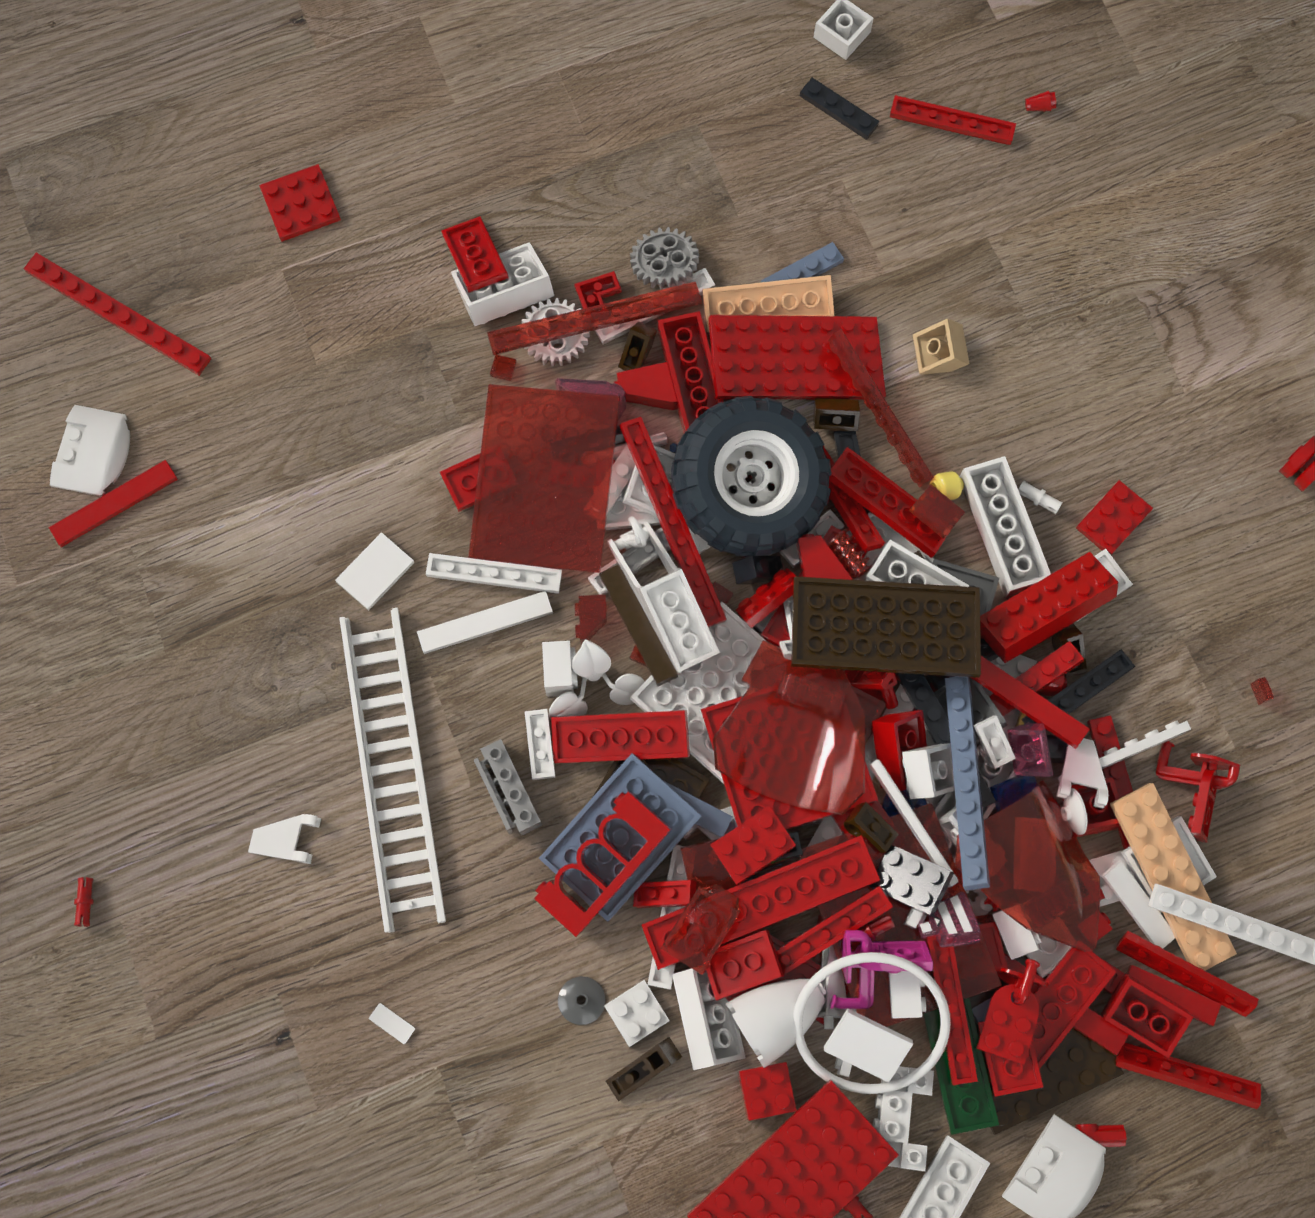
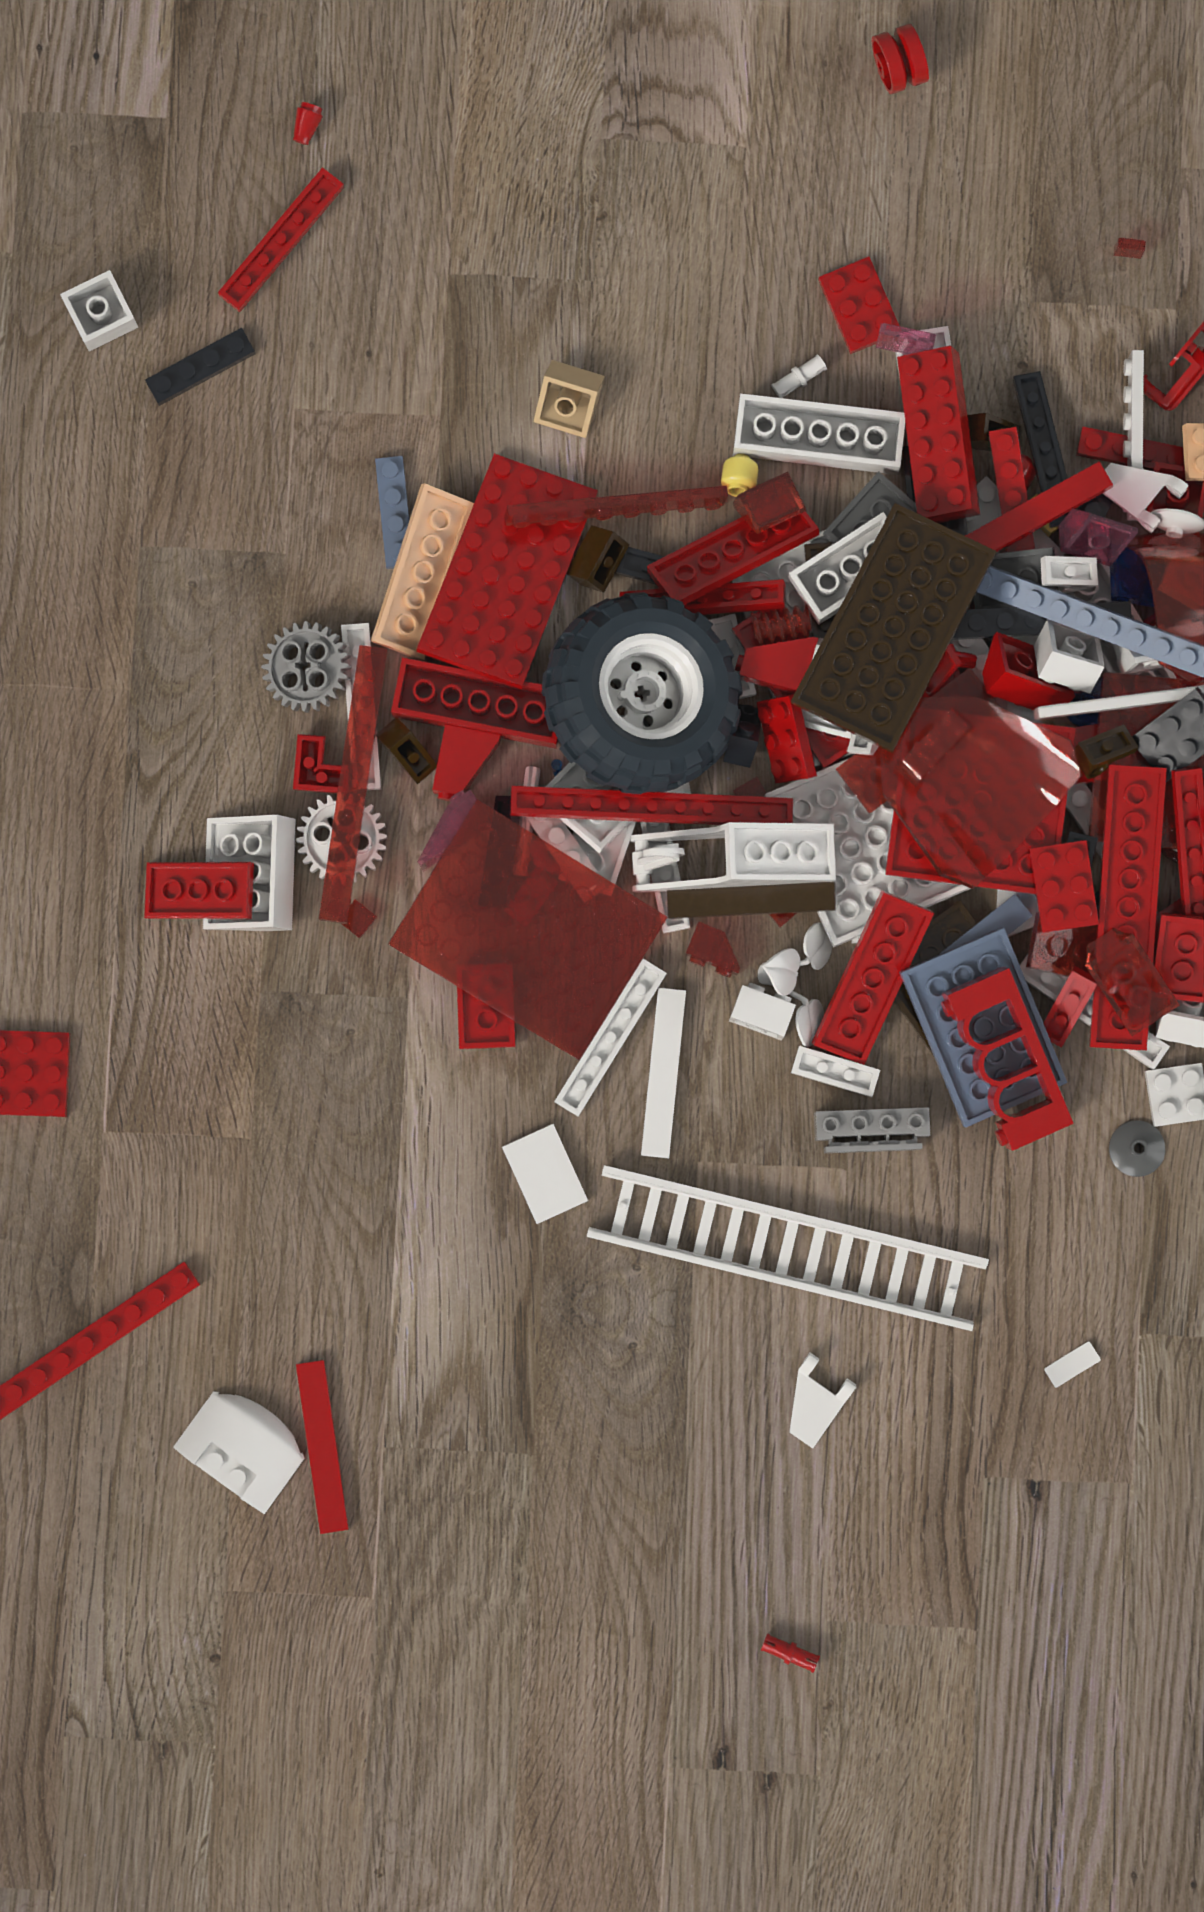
camera: 65 degrees left, 10 degrees up
none -> clear pink tile [875,323,936,354]

